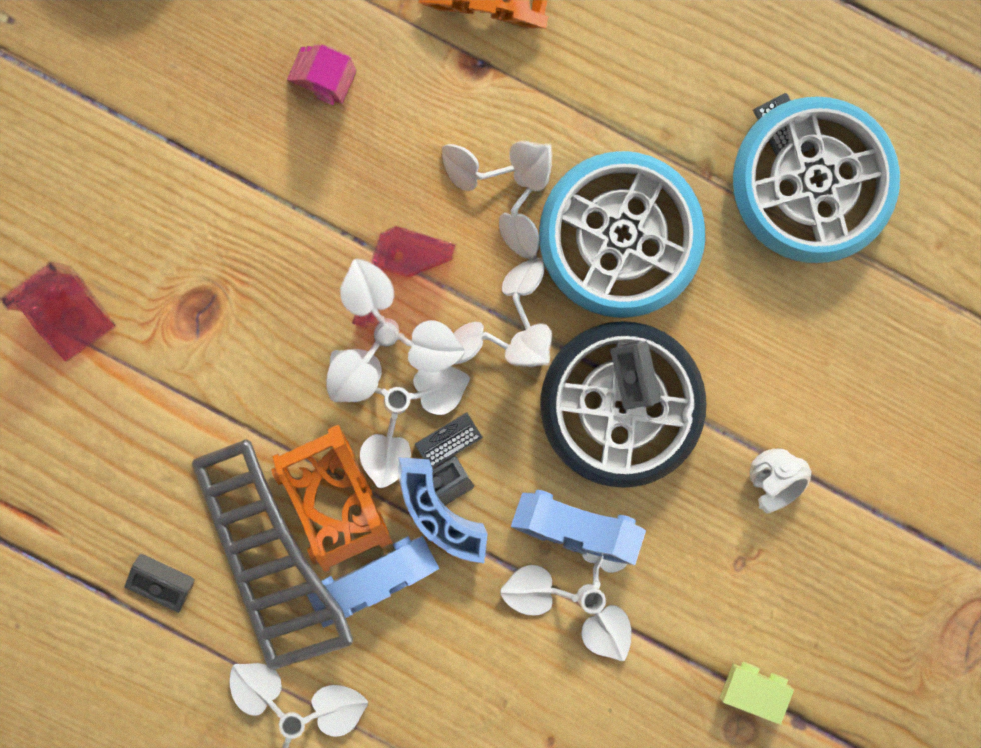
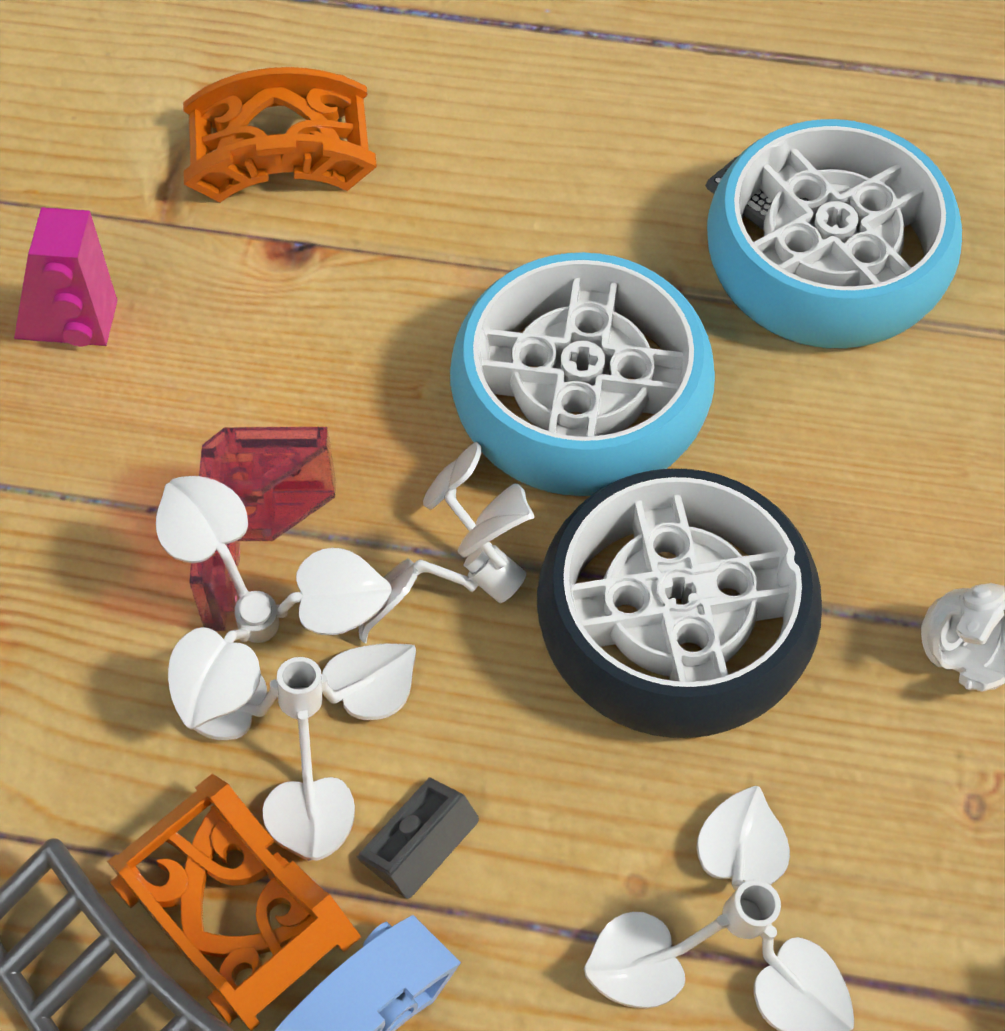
camera: 20 degrees left, 30 degrees down
light blue brick [398,457,488,563] -> none
slope [415,412,483,468] -> none
white plant [442,141,551,260] -> none
light blue brick [511,490,646,565] -> none
dark grey slope [610,341,661,410] -> none

